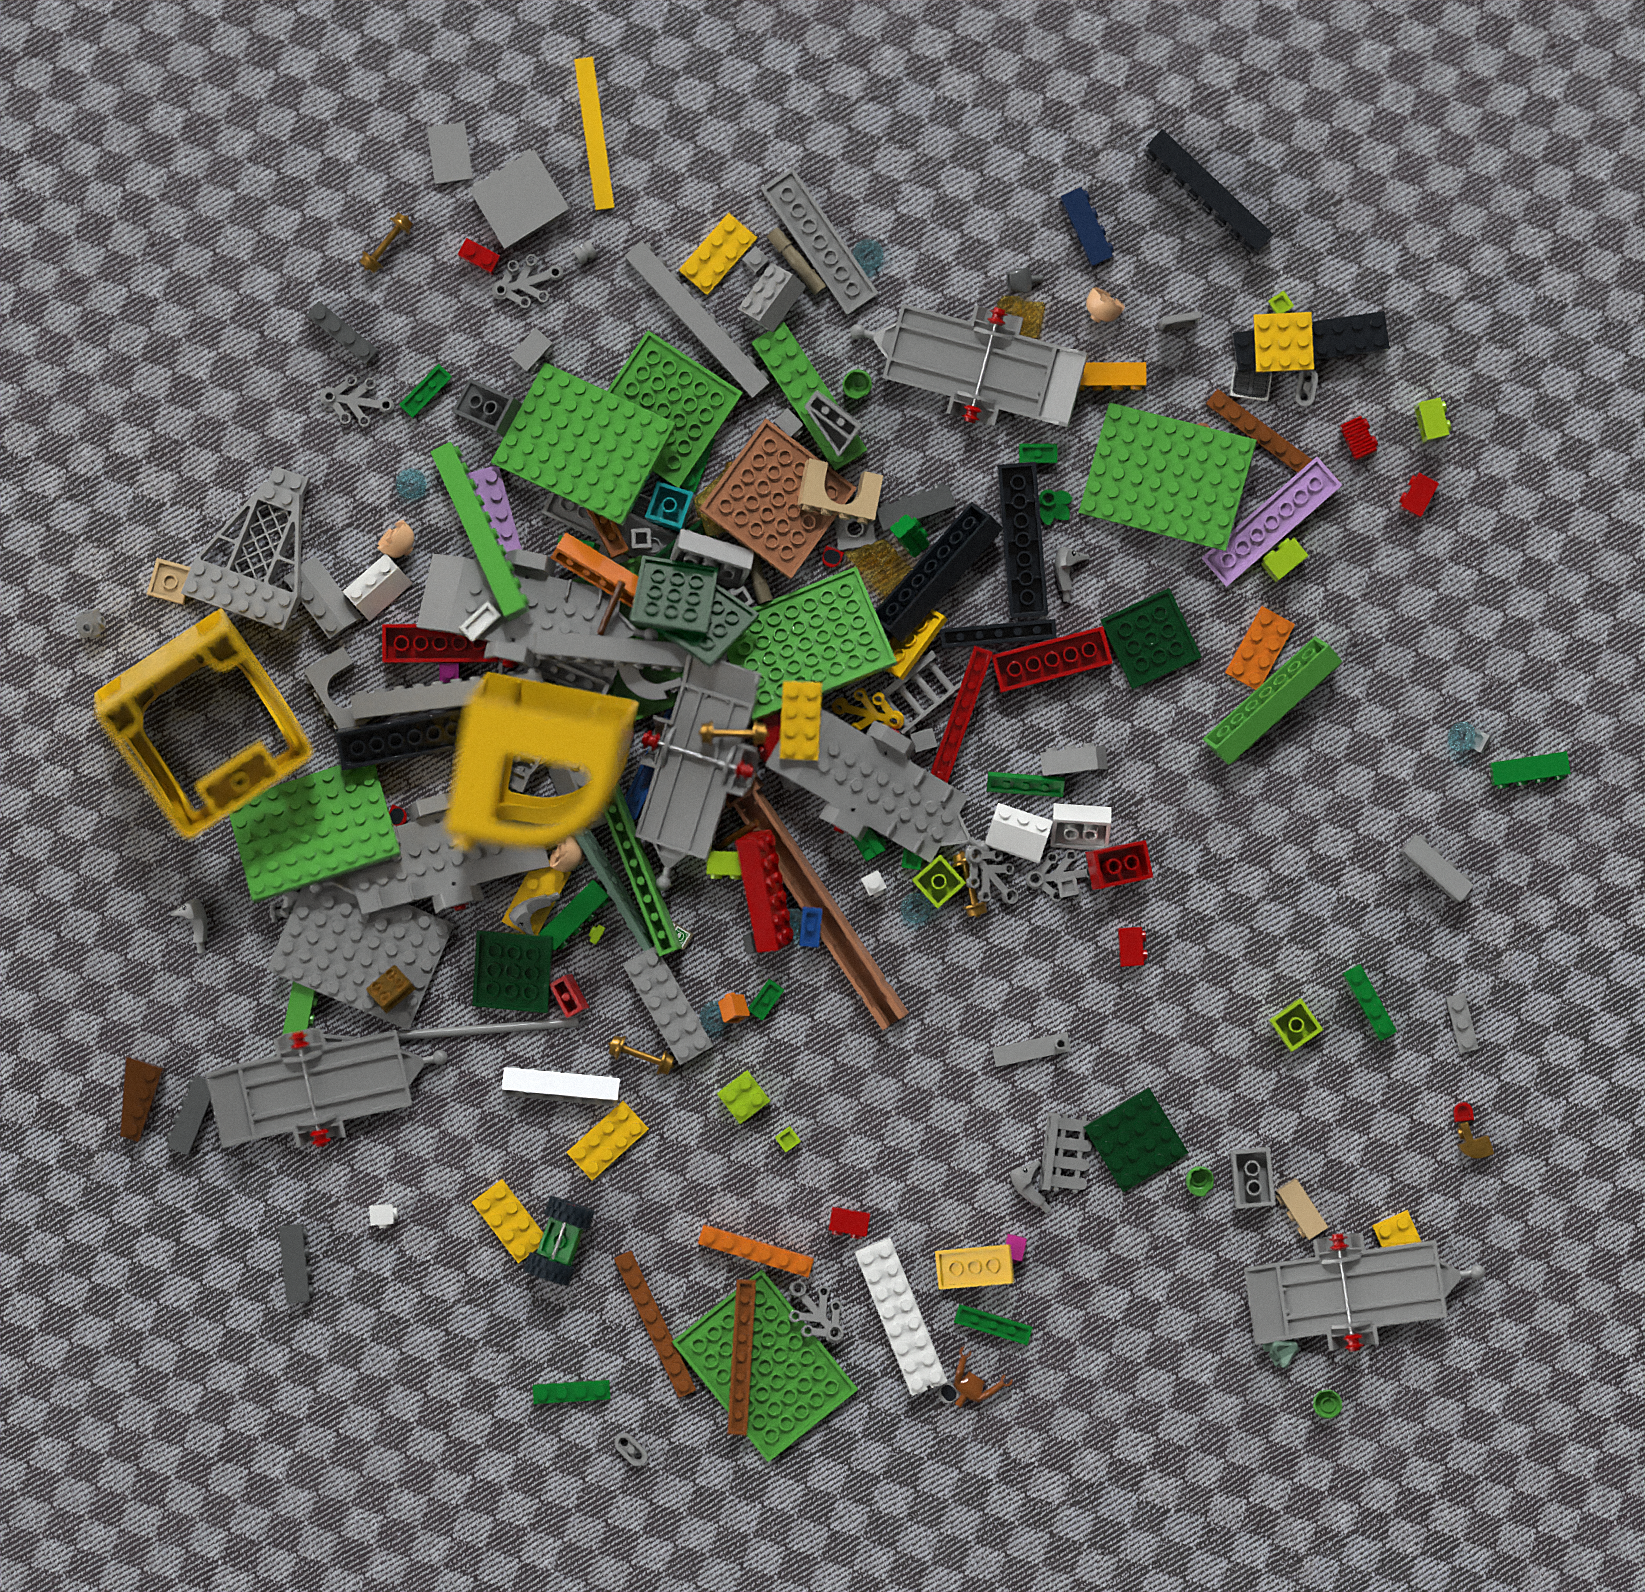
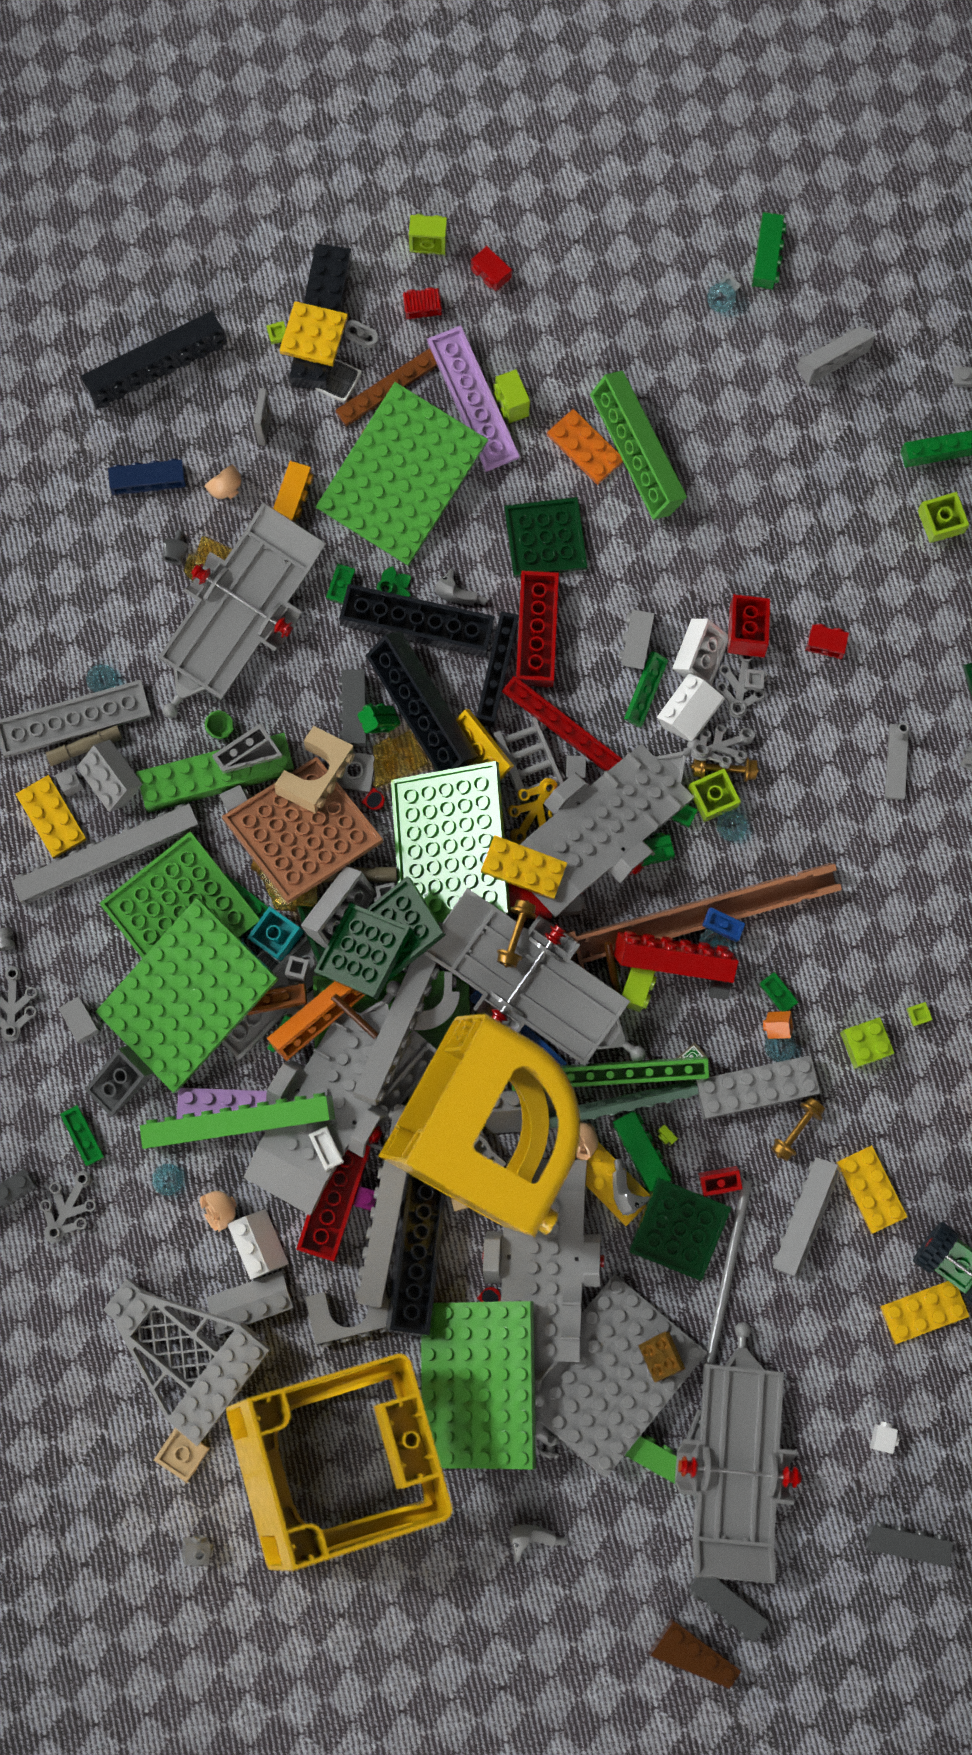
camera: 70 degrees left, 10 degrees down
white brick [861,870,887,897] -> none

